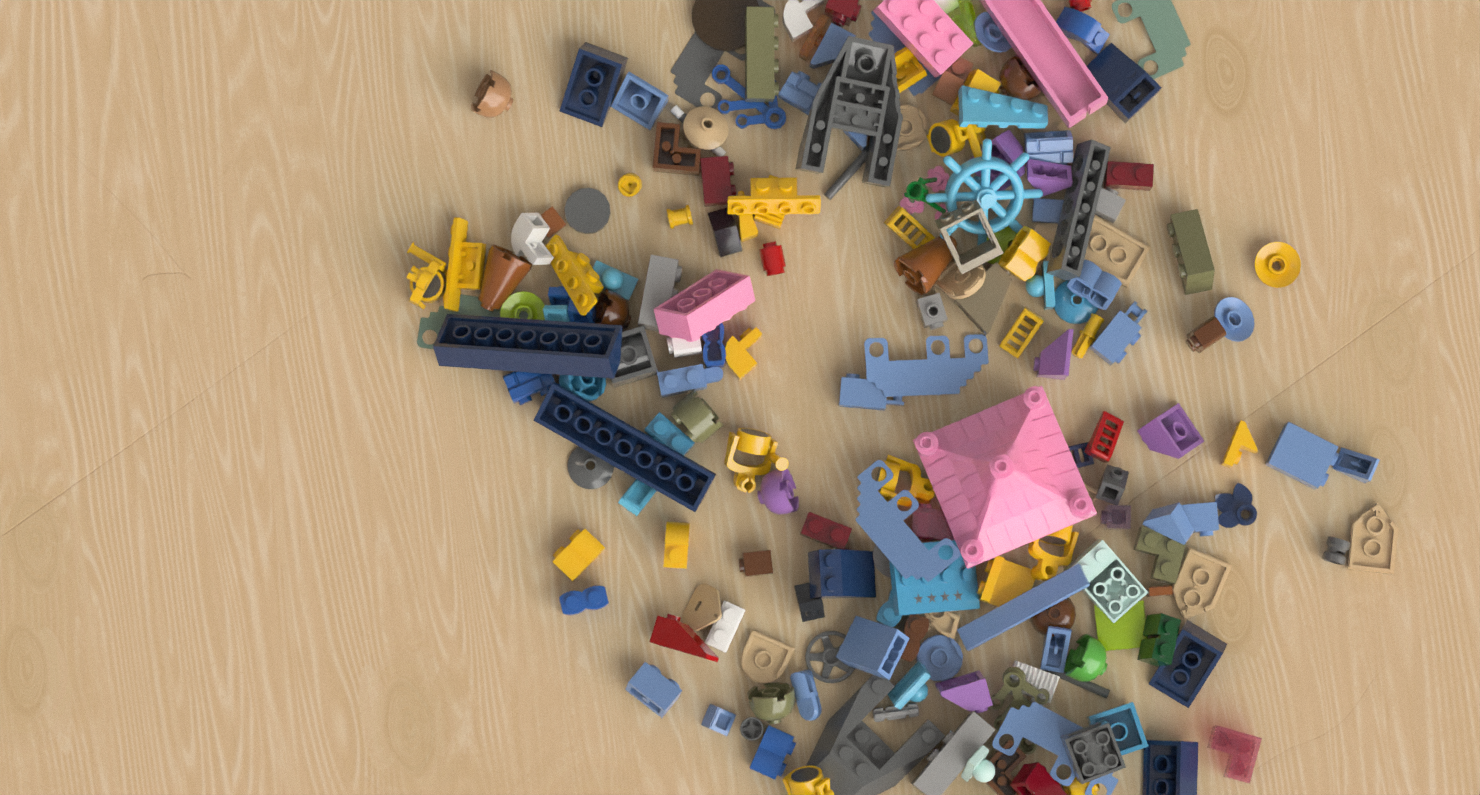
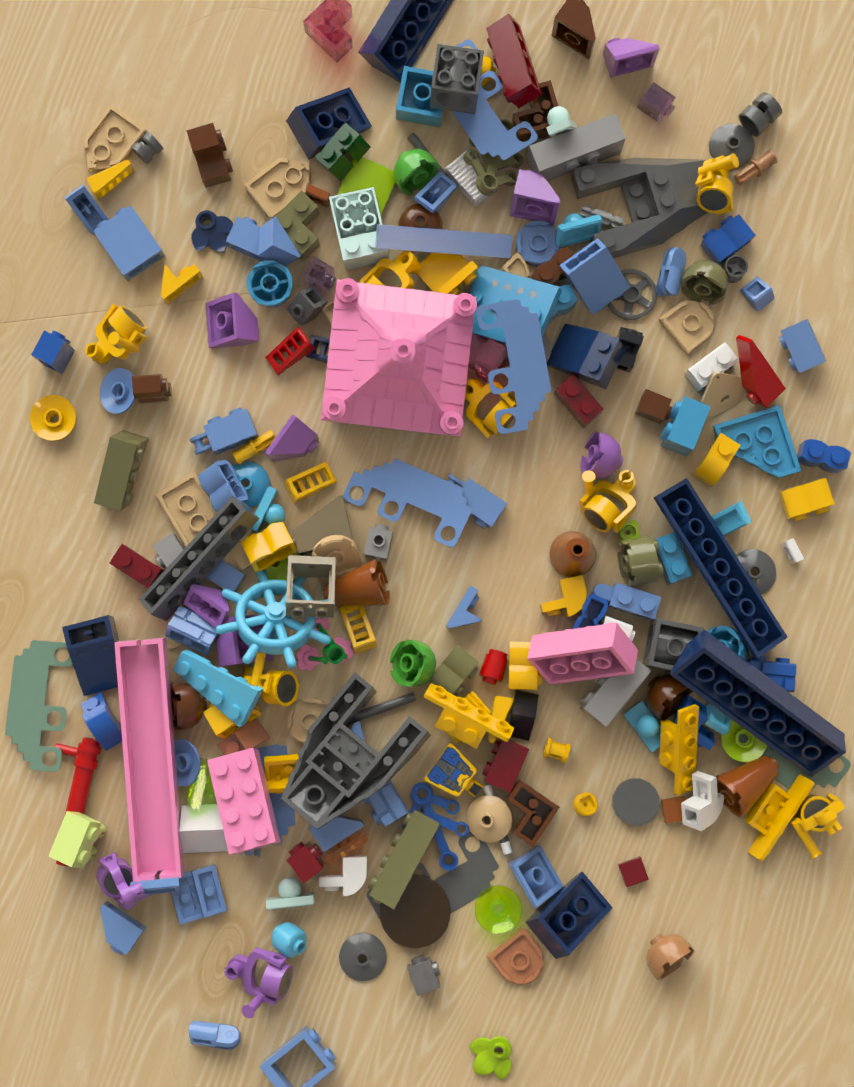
camera: 145 degrees left, 0 degrees up
none -> blue brick [31,330,75,374]
none -> yellow piece [85,303,148,364]
none -> yellow slope [87,160,134,200]
none -> reddish brown brick [186,123,233,188]
none -> dark azure cylinder [247,260,293,308]
none -> bright green cylinder [390,640,436,687]
none -> torso [424,742,483,797]
none -> olive brick [429,644,479,697]
none -> medium blue slope [446,586,482,629]
none -> clear neon green dish [475,885,522,934]
none -> nougat tile [487,926,544,984]
none -> yellow brick [509,642,542,690]
none -> dark orange cone [549,531,596,578]
none -> lime plate [618,520,641,542]
none -> dark red tile [618,856,649,887]
none -> dark azure brick [660,396,711,457]
none -> dark azure plate [713,405,802,479]
none -> white tile [781,538,804,564]

